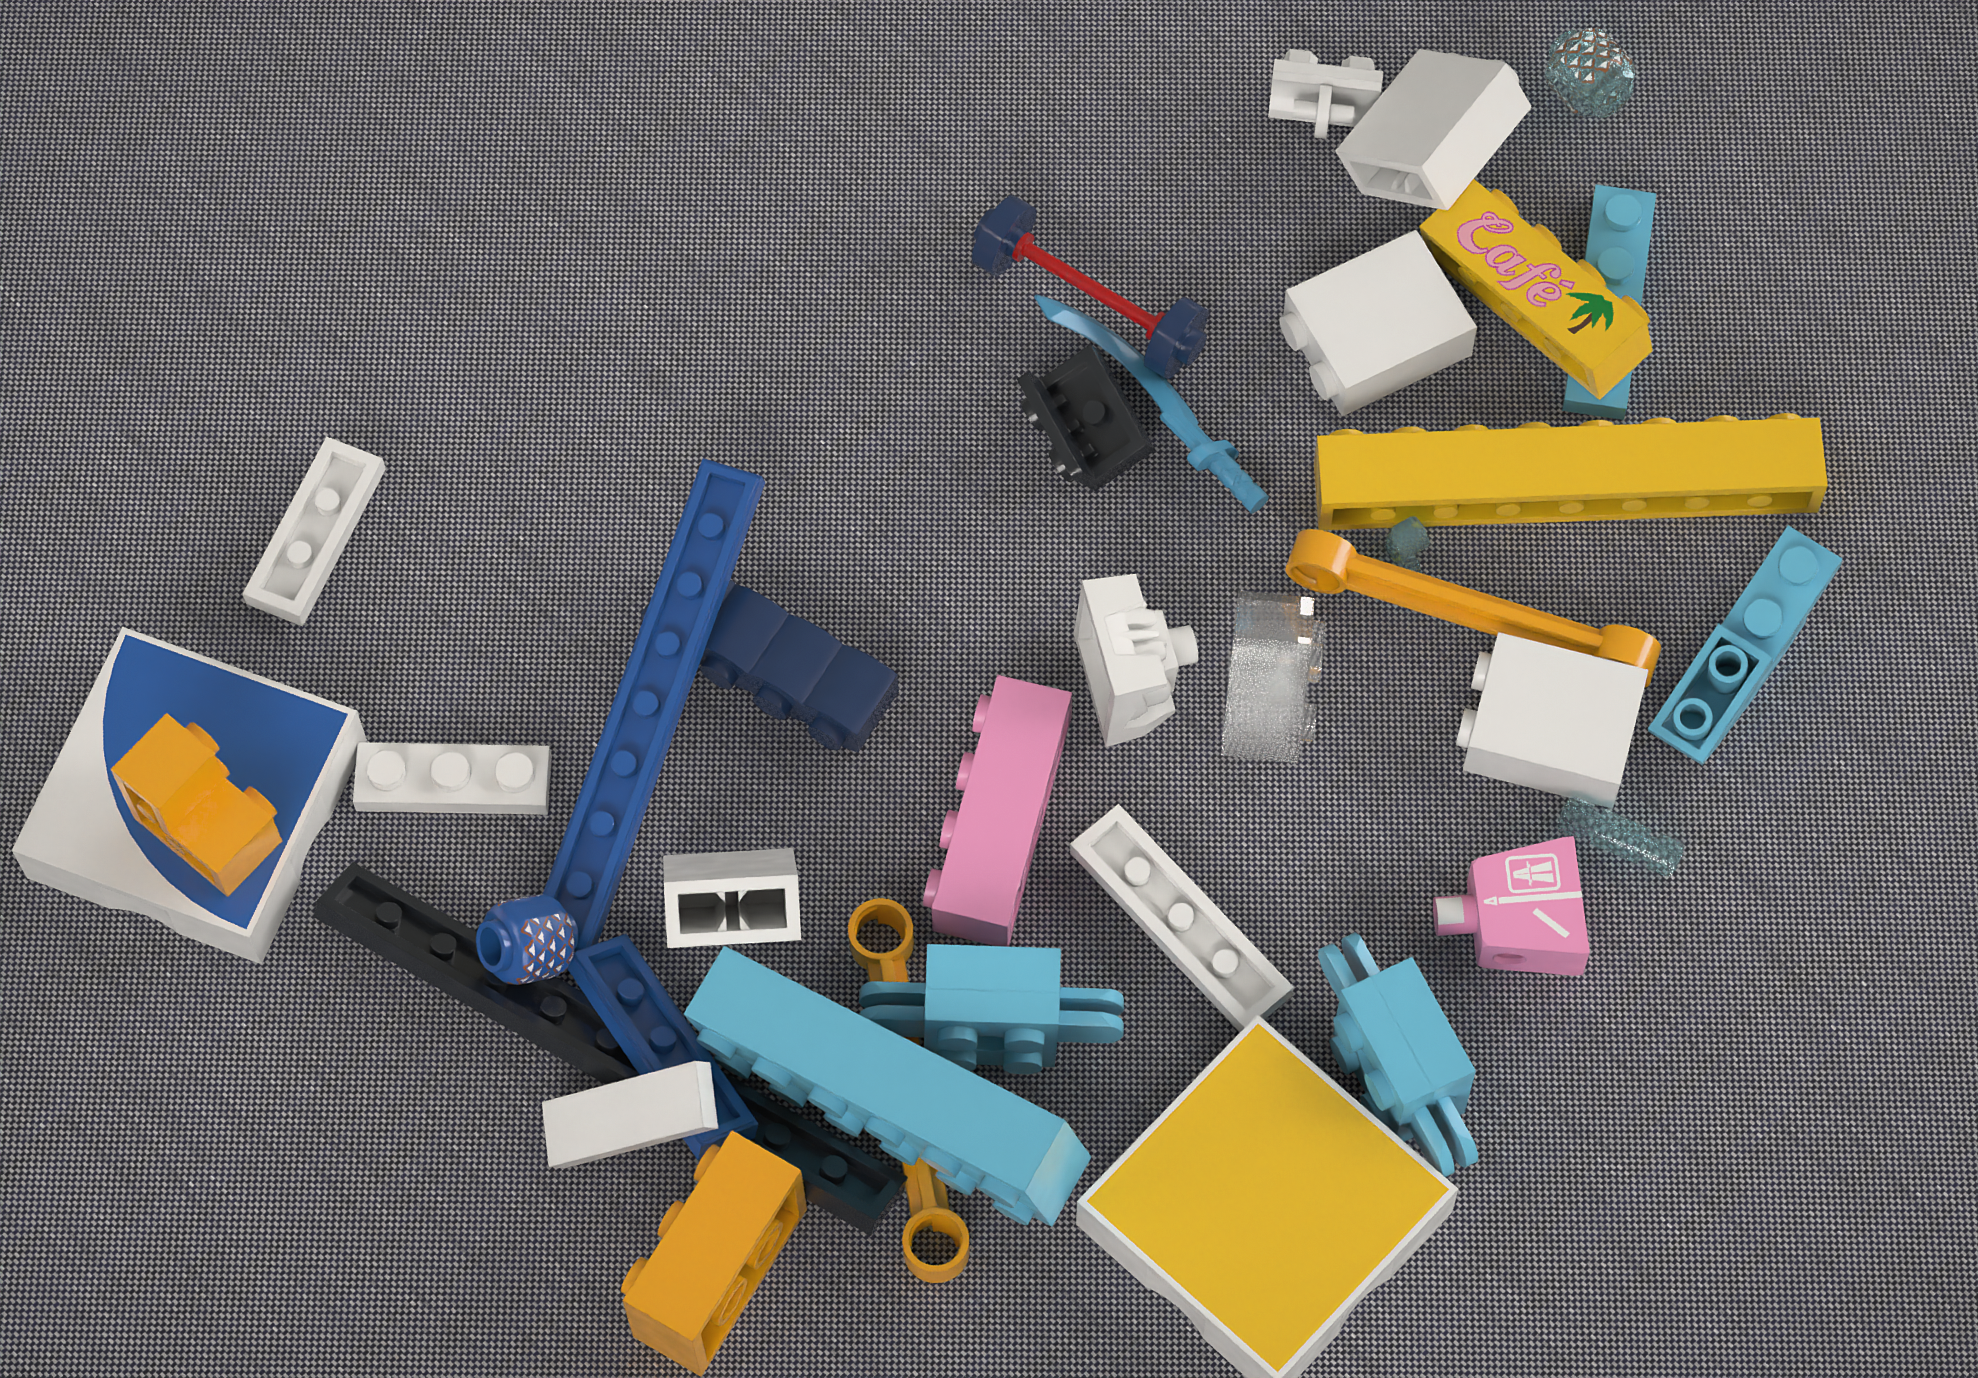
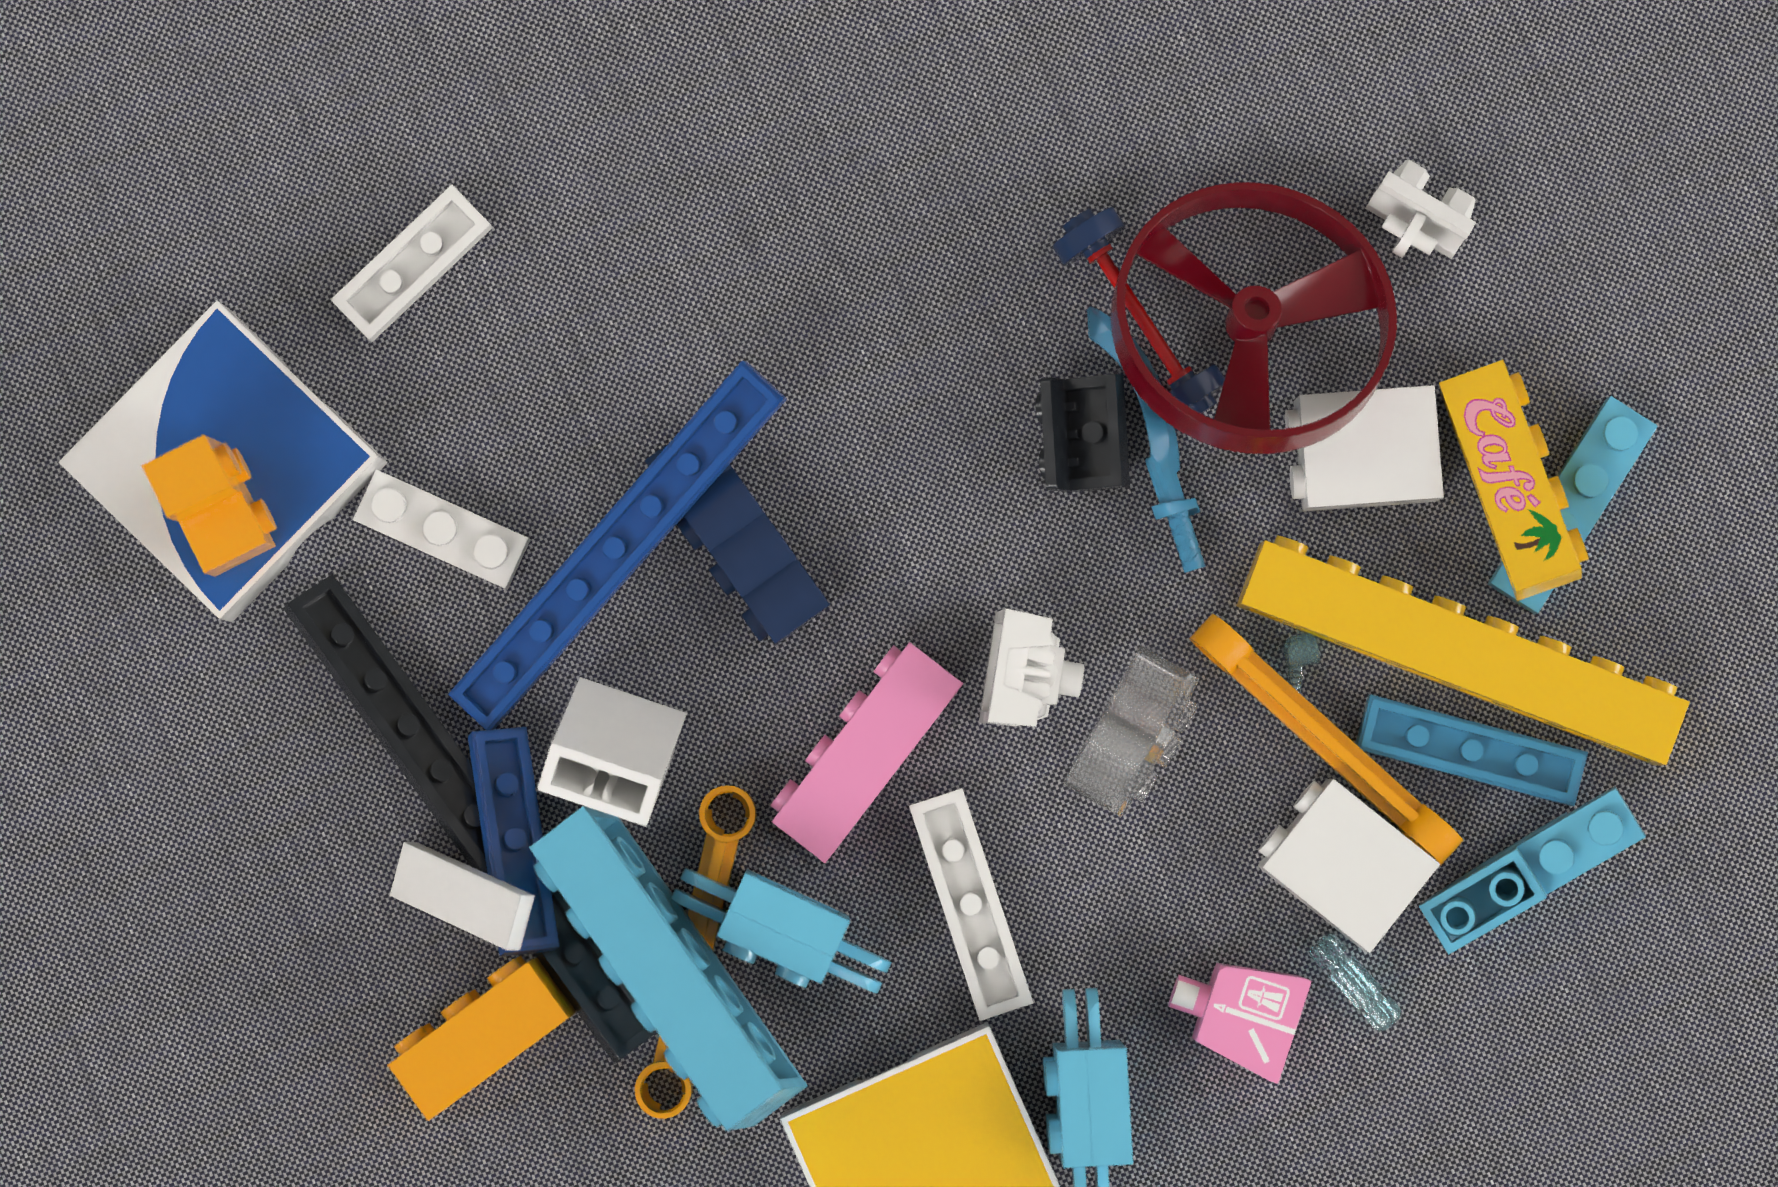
camera: 25 degrees right, 20 degrees up
blue head [476,894,578,985] -> none
white brick [1335,49,1531,211] -> none
clear light blue head [1545,27,1635,118] -> none
none -> dark red piece [1111,182,1397,454]
none -> dark azure tile [1356,695,1588,806]

